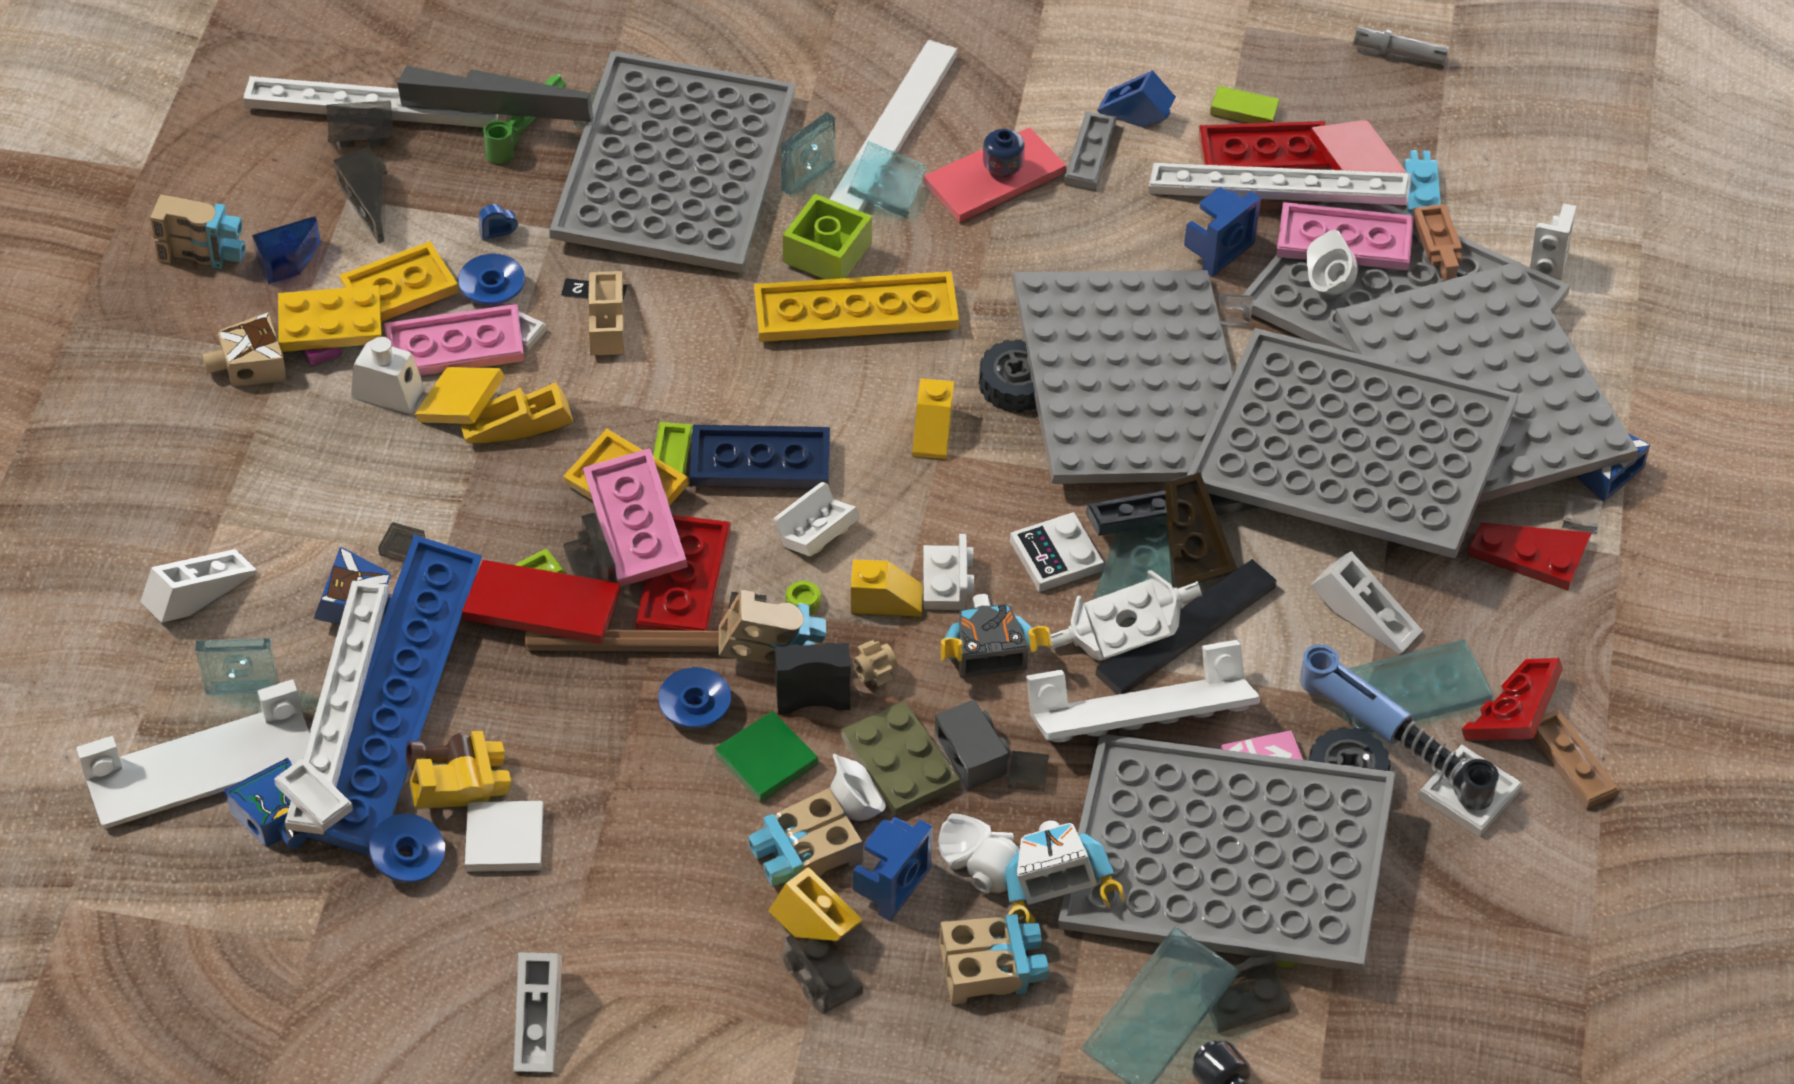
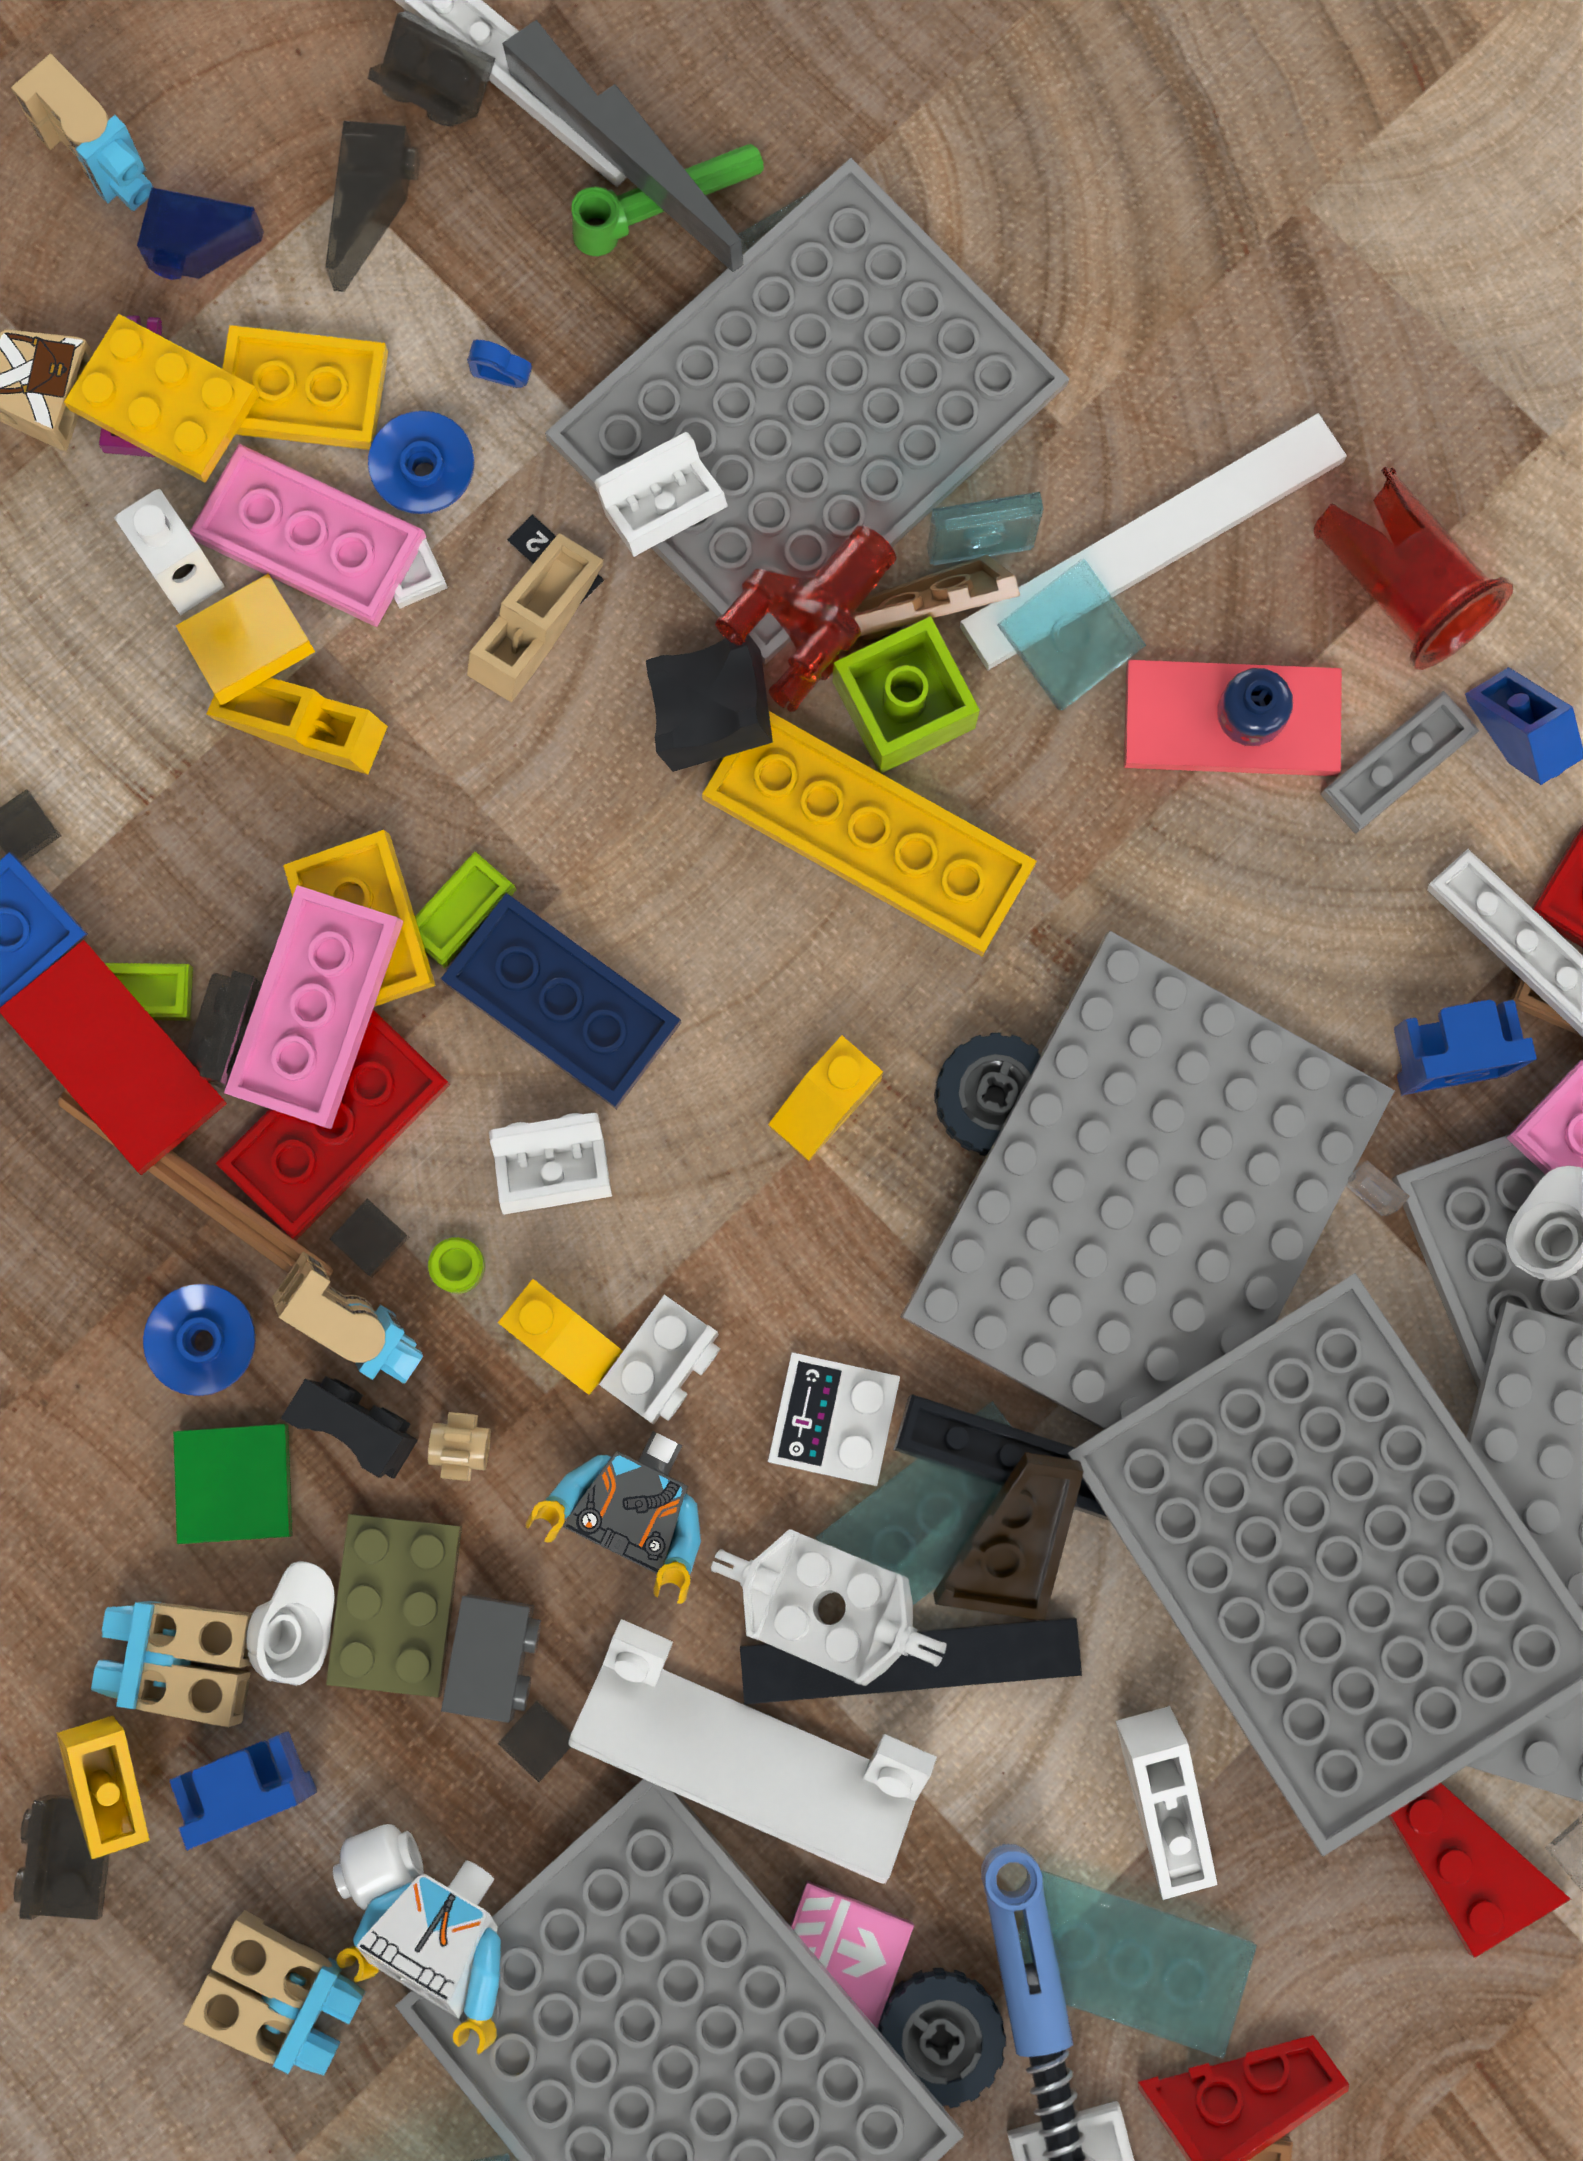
camera: 35 degrees right, 30 degrees up
white piece [938,813,1014,870] -> none
none -> white bracket [595,432,728,557]
none -> black brick [646,630,773,772]
none -> clear red wheel [715,526,897,712]
none -> medium nougat wing [839,555,1020,639]
none -> clear red piece [1313,467,1513,670]

